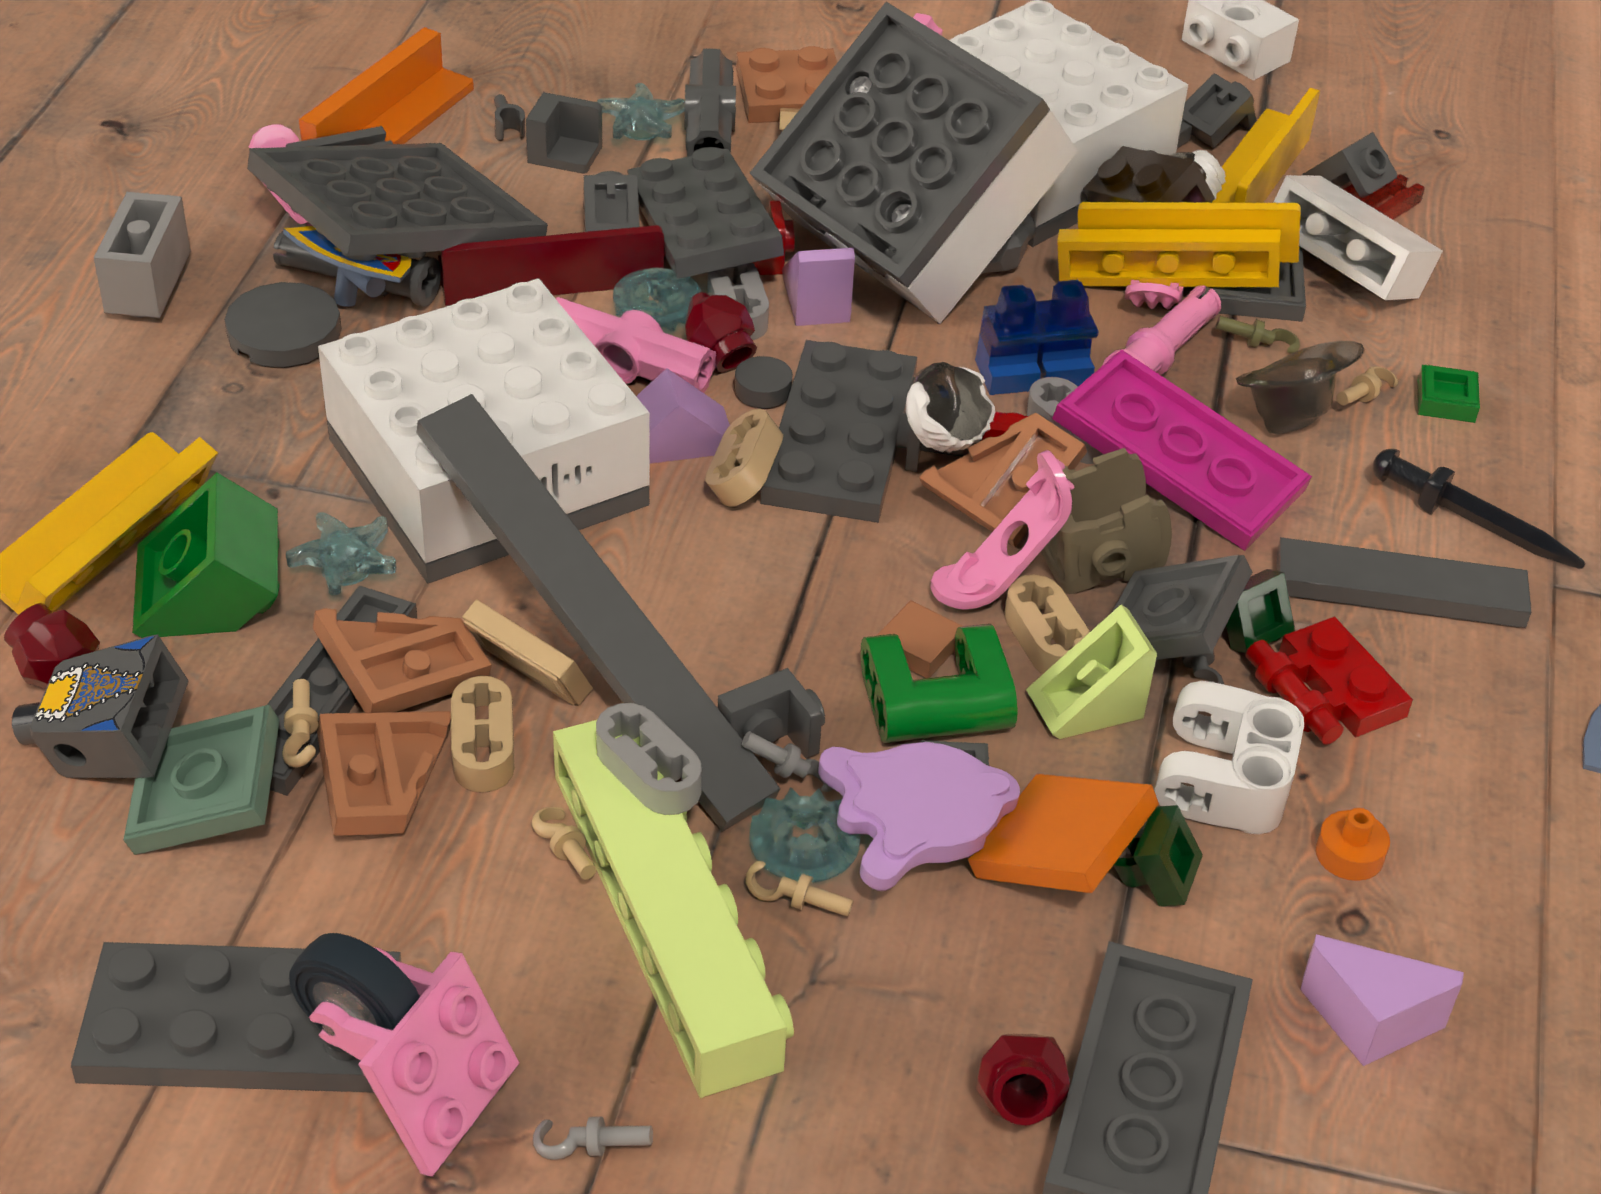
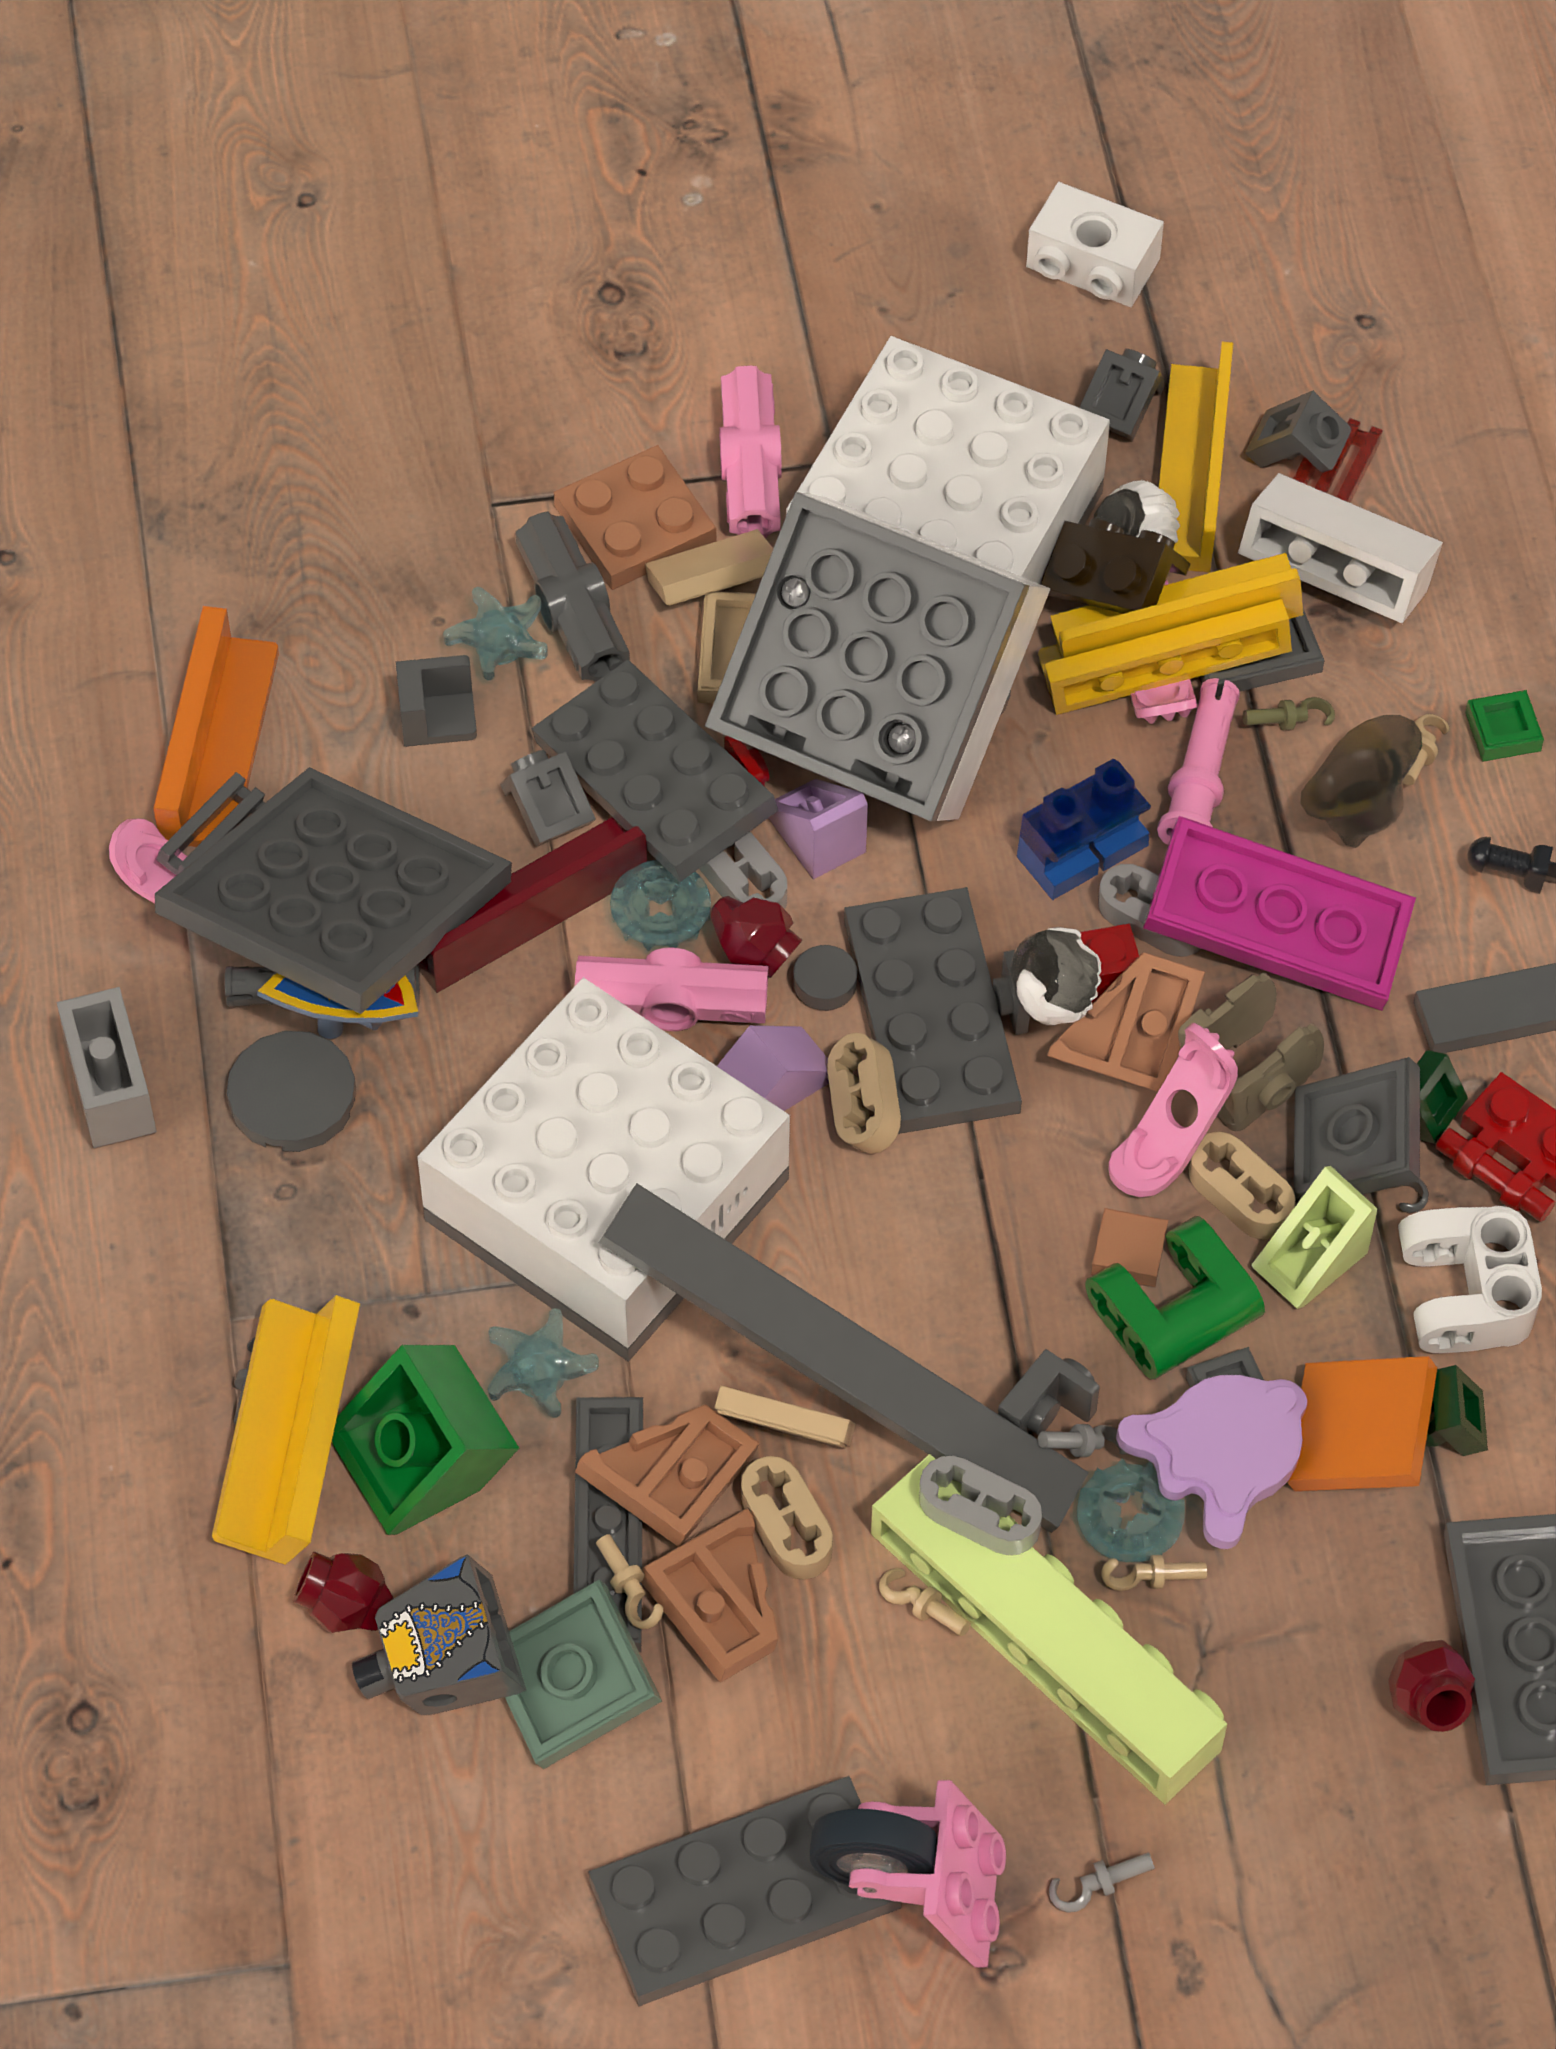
camera: 20 degrees left, 15 degrees up
dark grey hand [494,94,525,140] -> none

